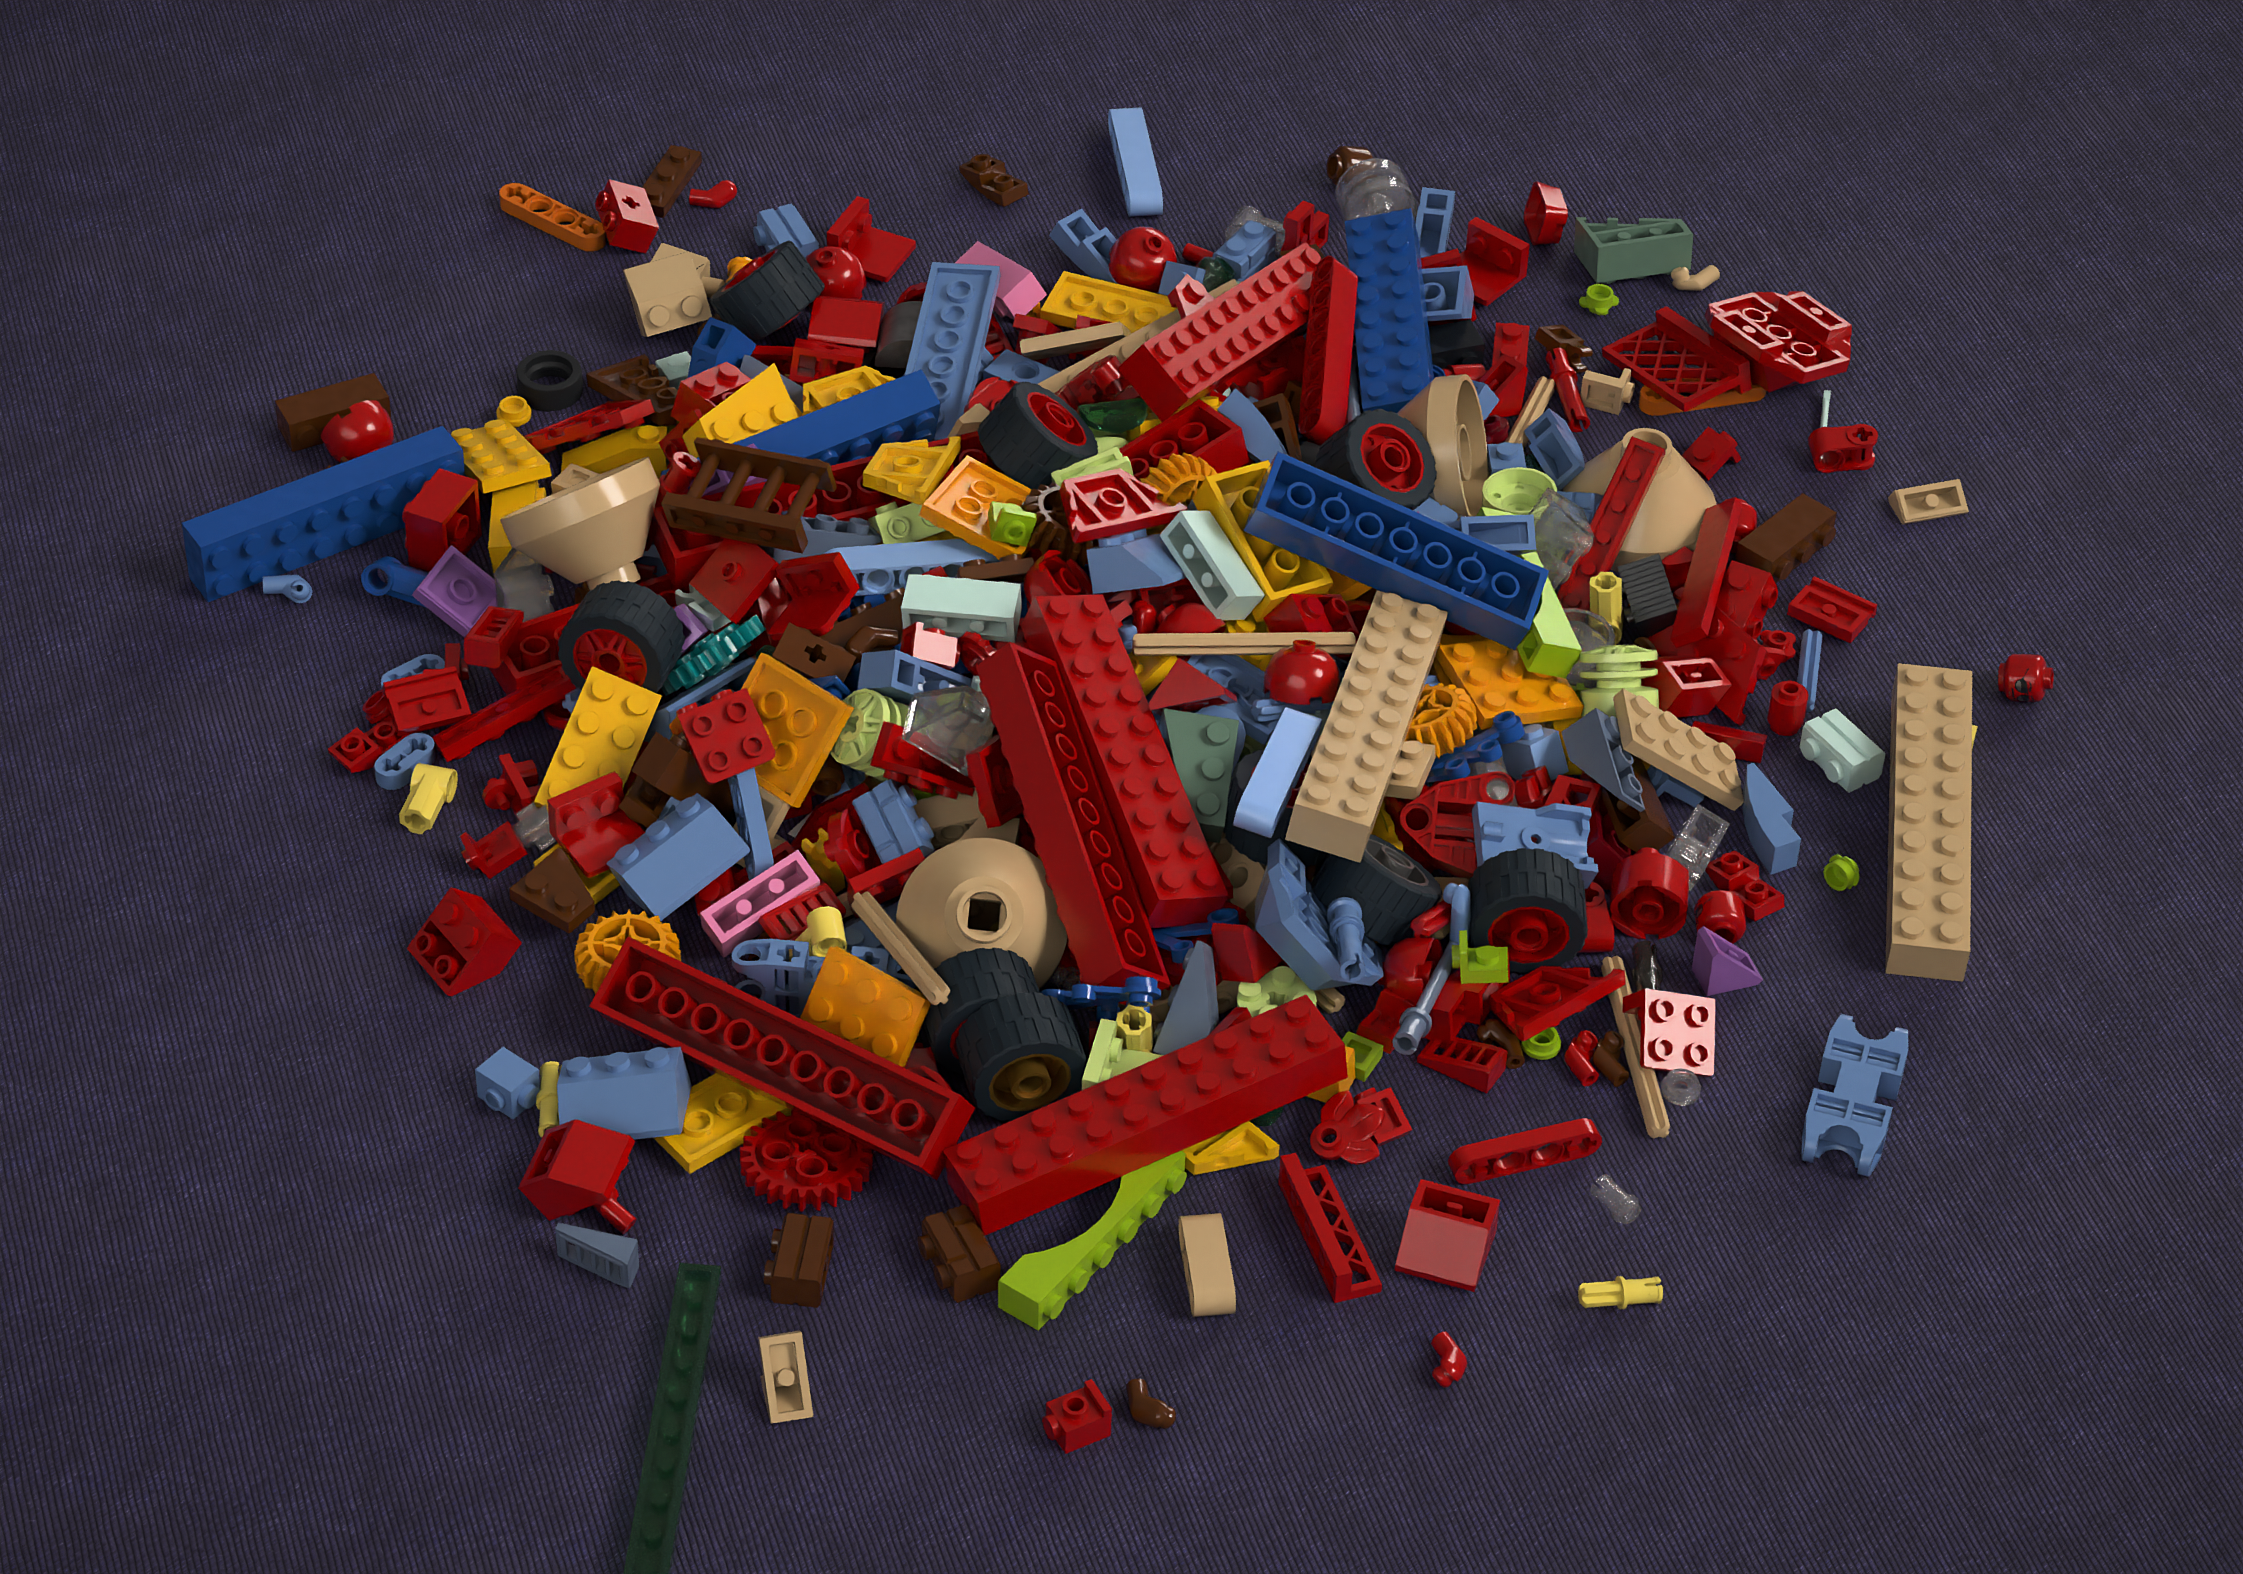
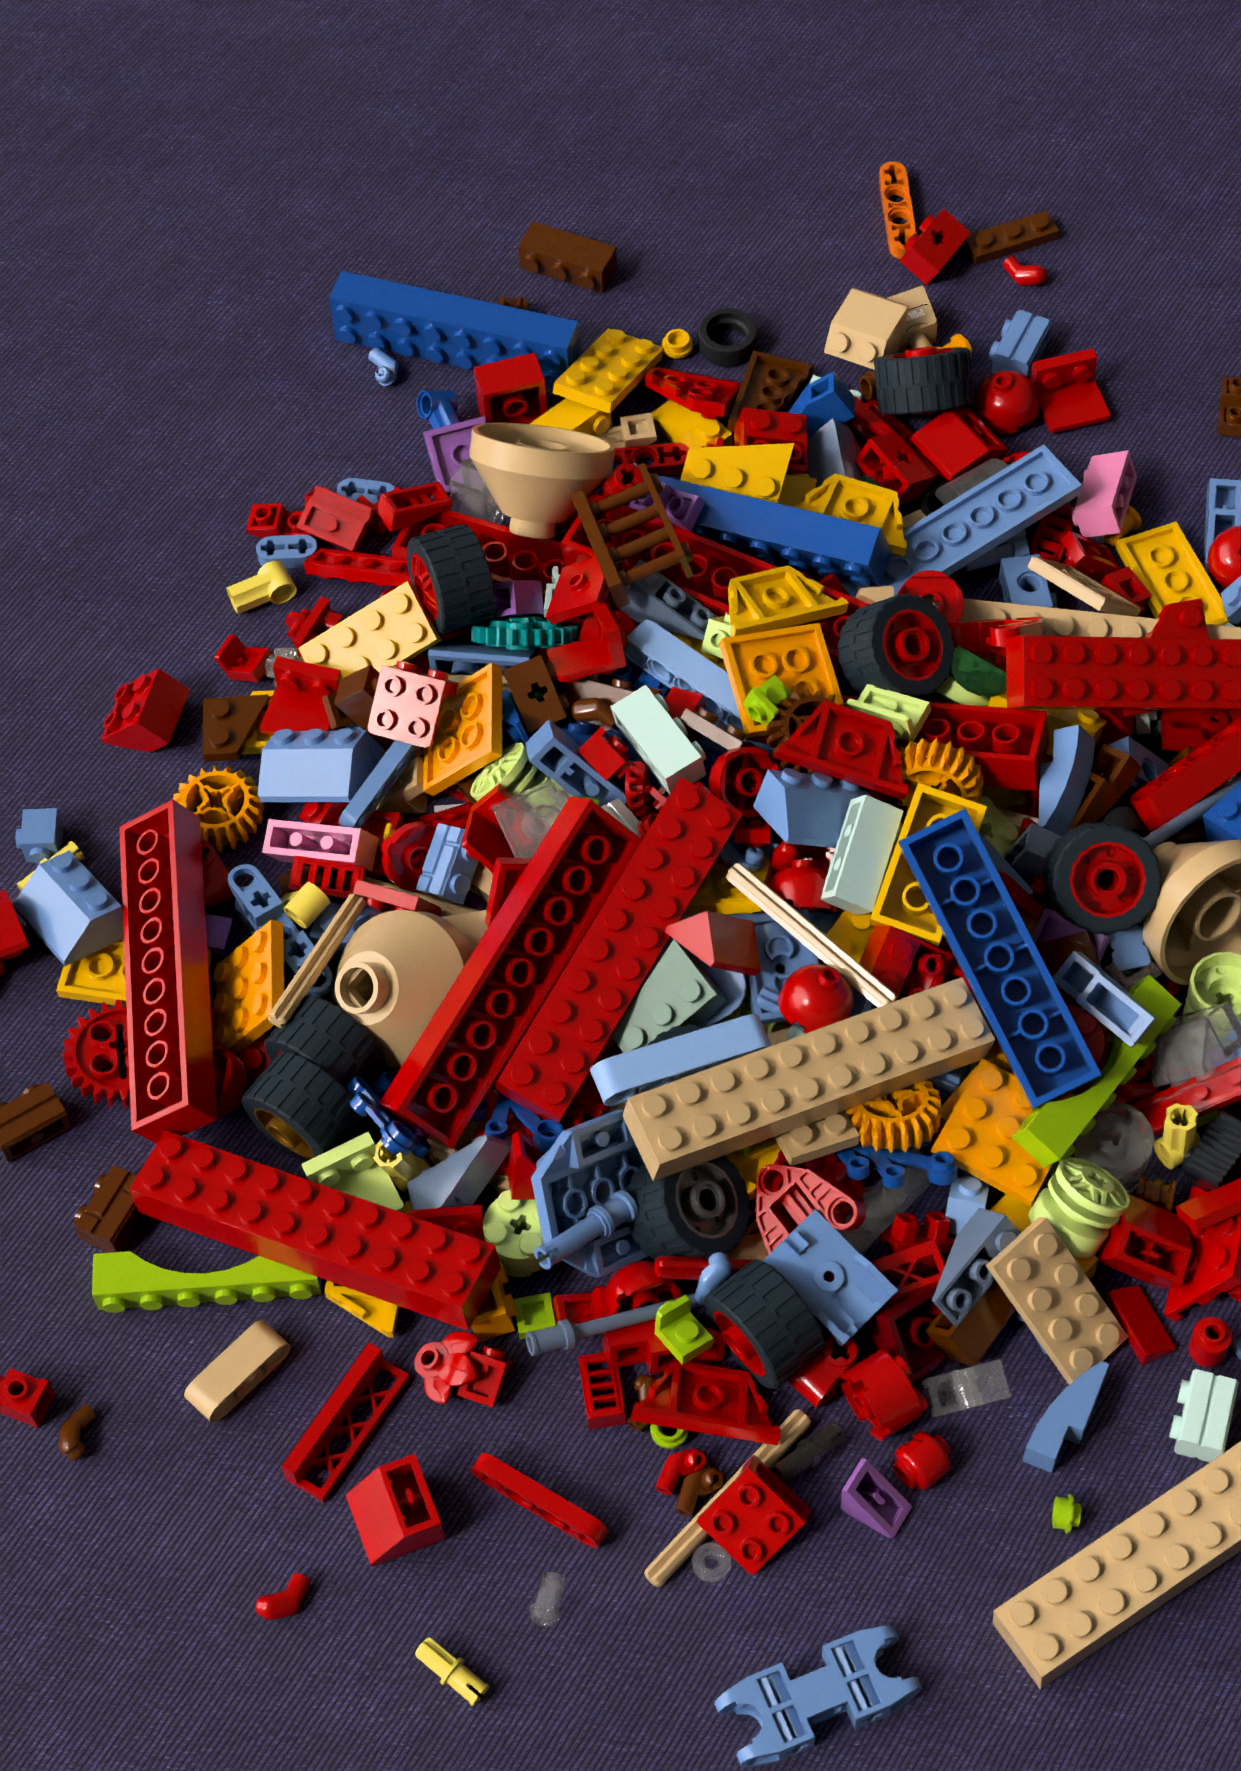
camera: 55 degrees right, 15 degrees up
red cylinder [321,400,394,463] -> none
red slope [1705,850,1785,922] -> none

